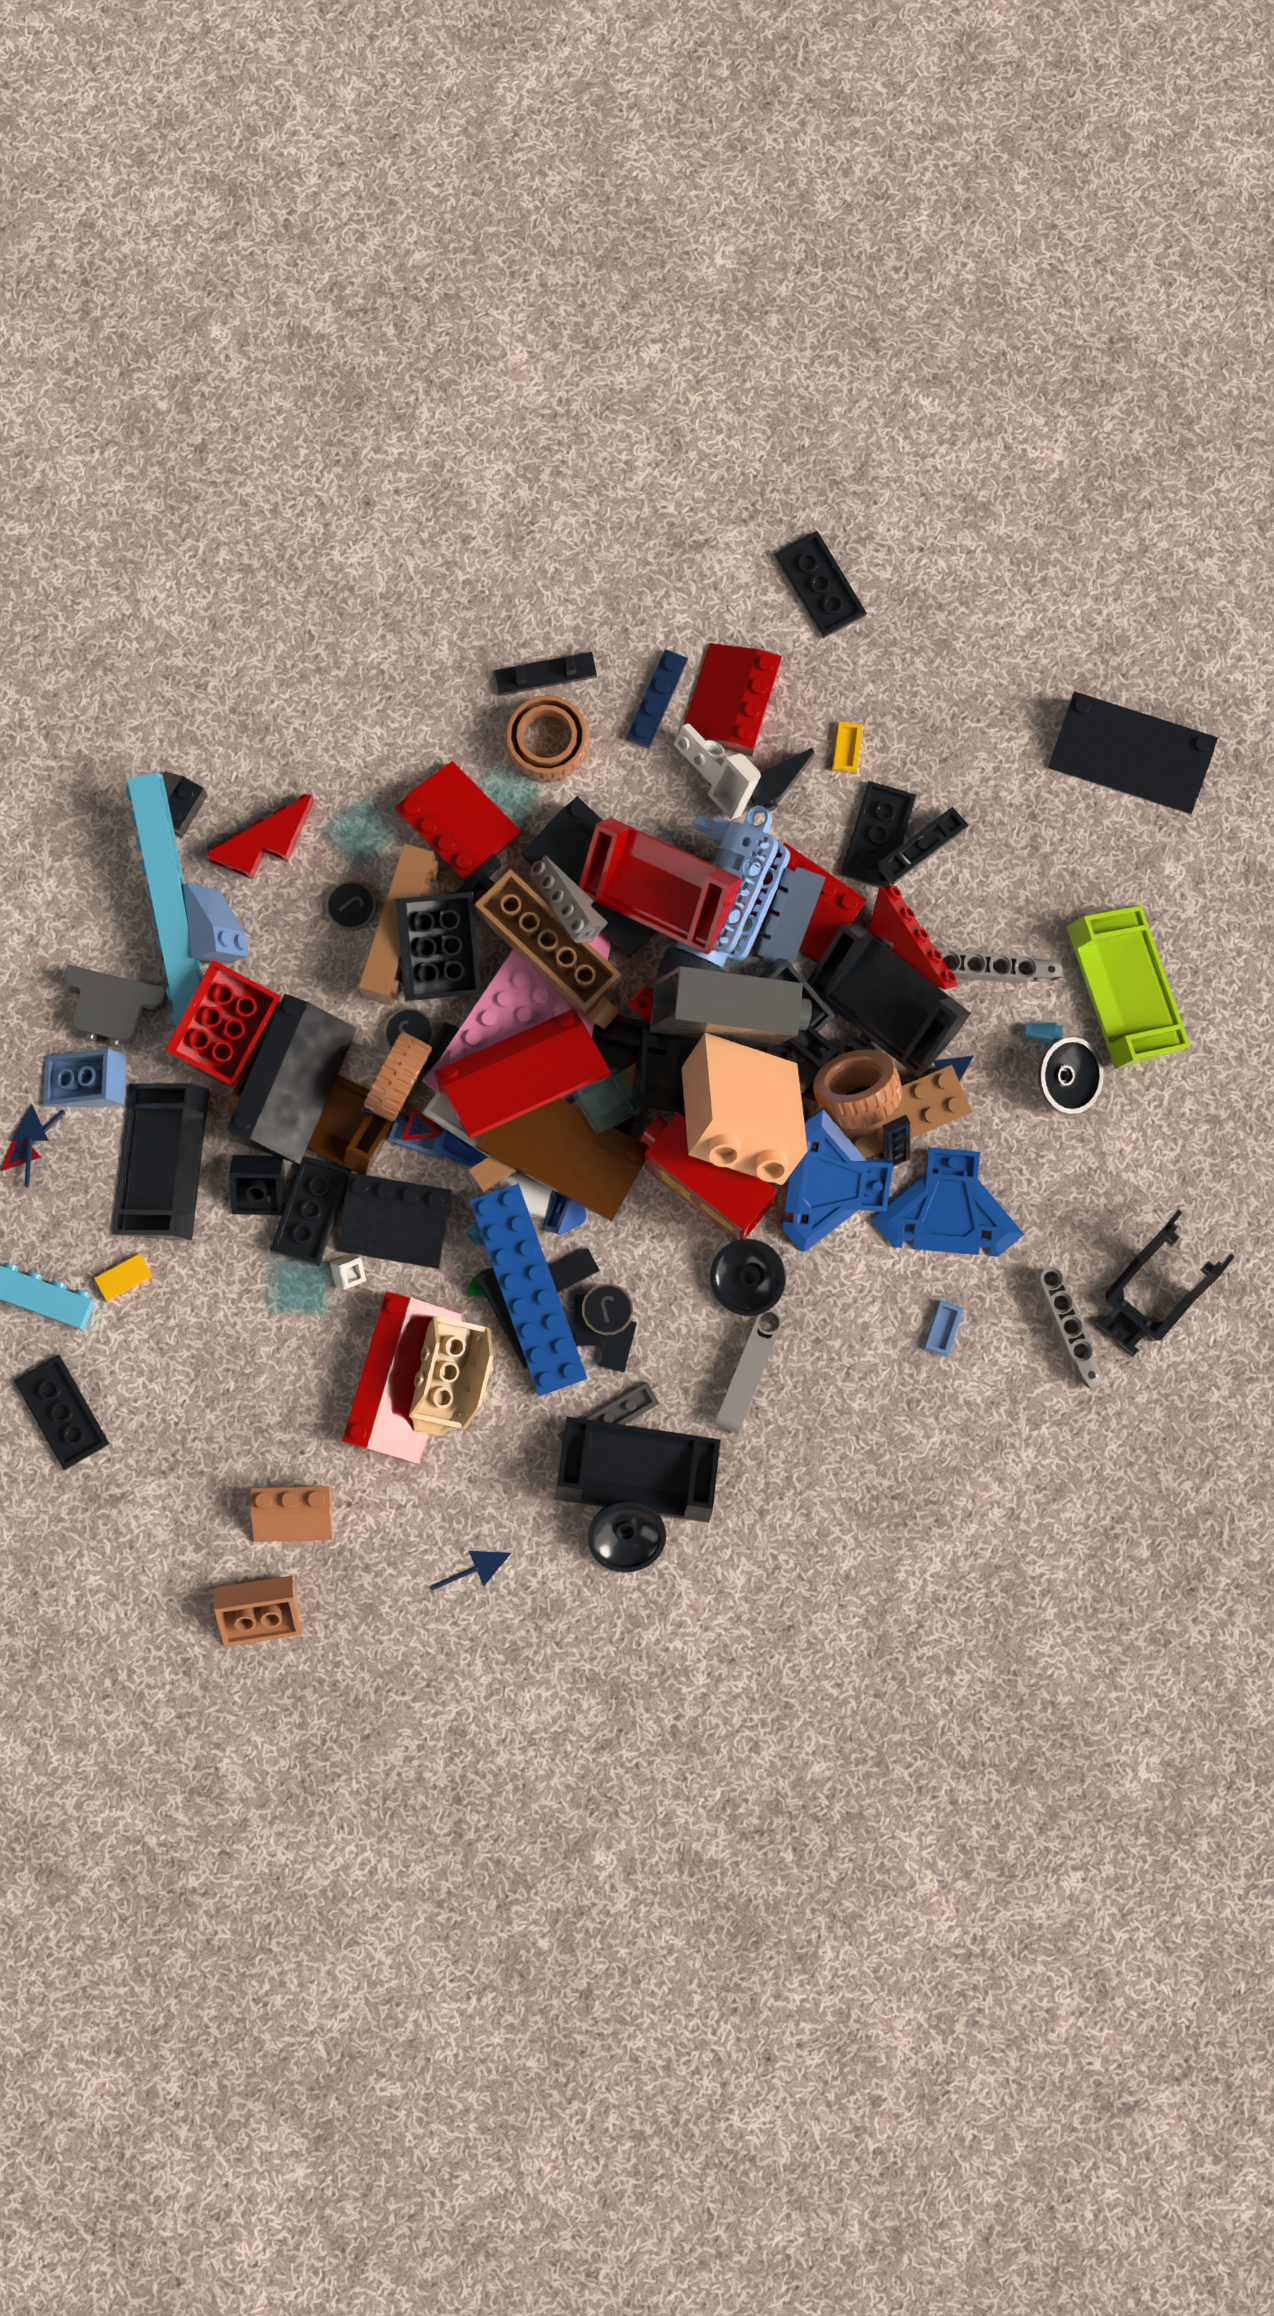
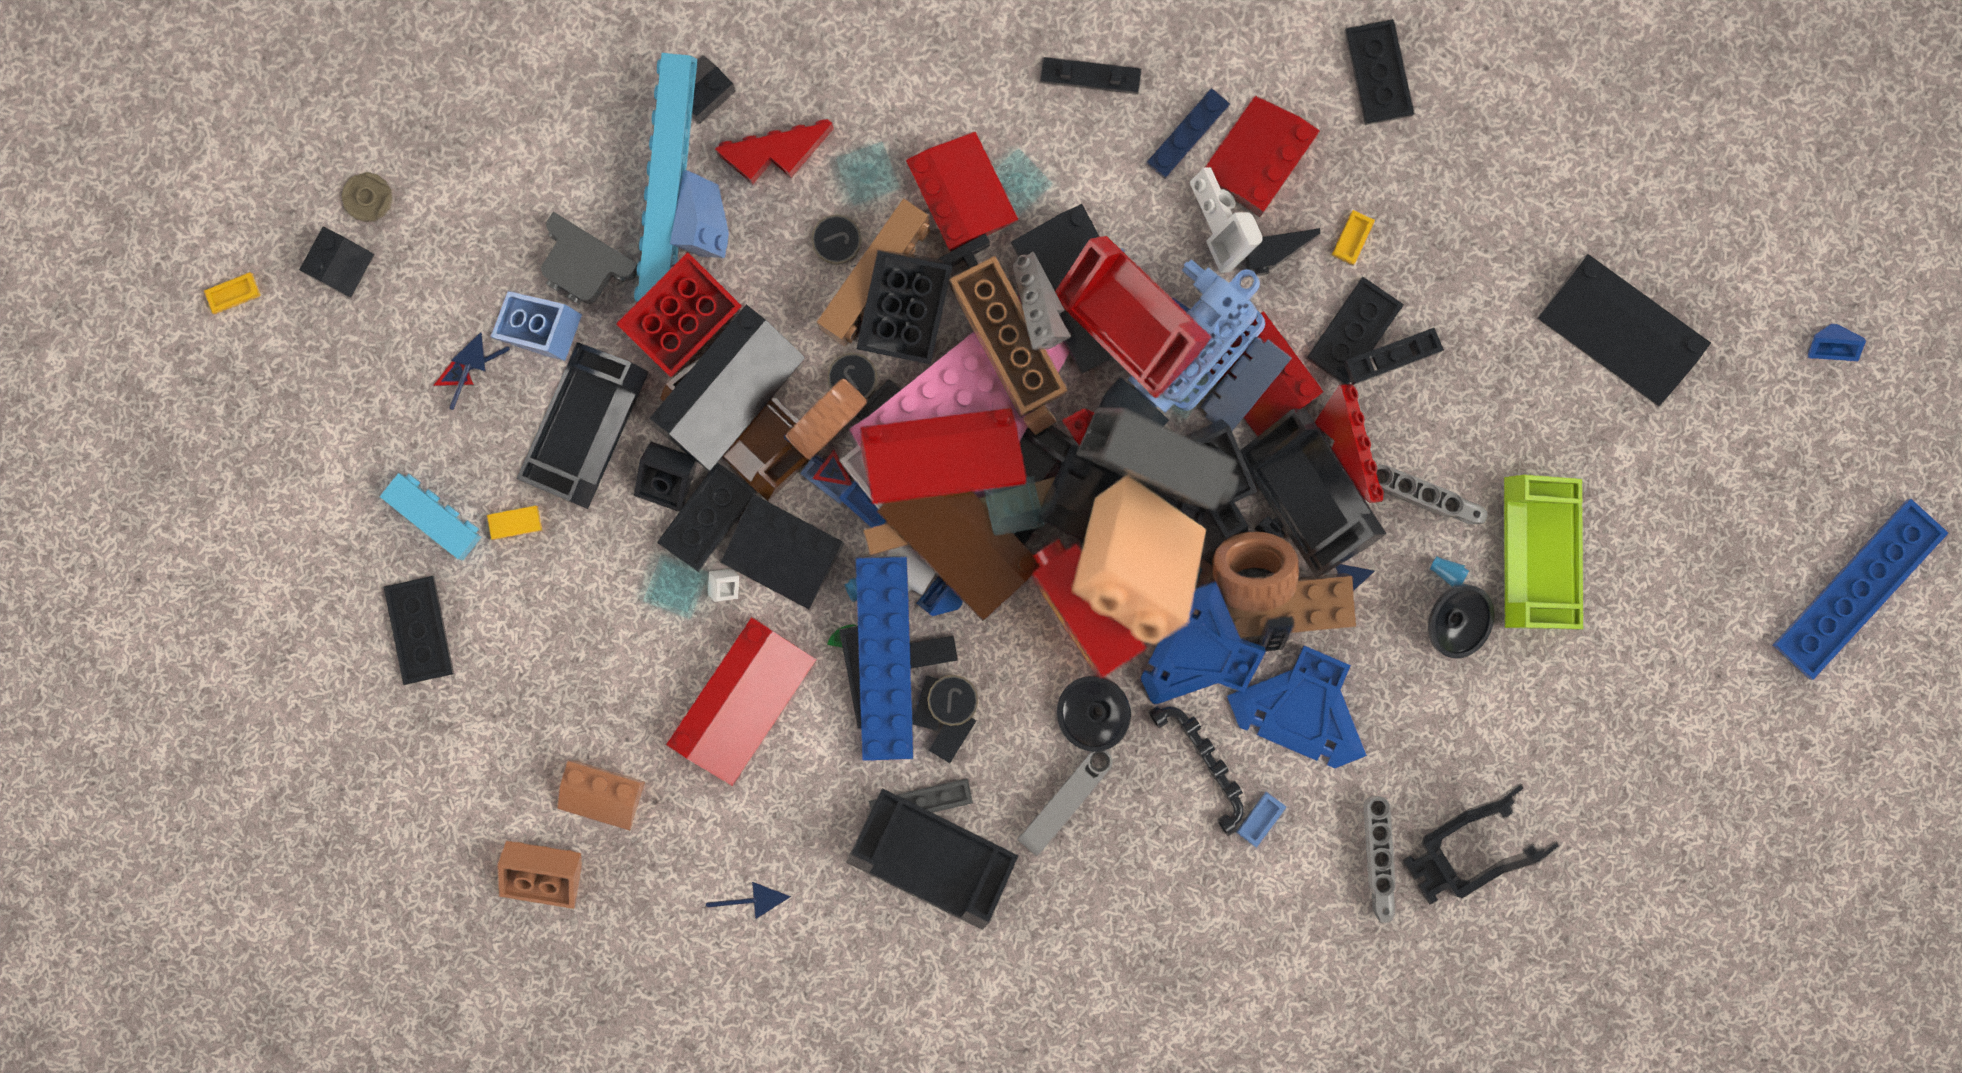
camera: 20 degrees right, 5 degrees up
tan slope [409,1315,494,1436] -> none
nougat tyre [505,695,589,783] -> none
black dish [587,1500,666,1573] -> none
none -> black bar [1148,706,1244,836]

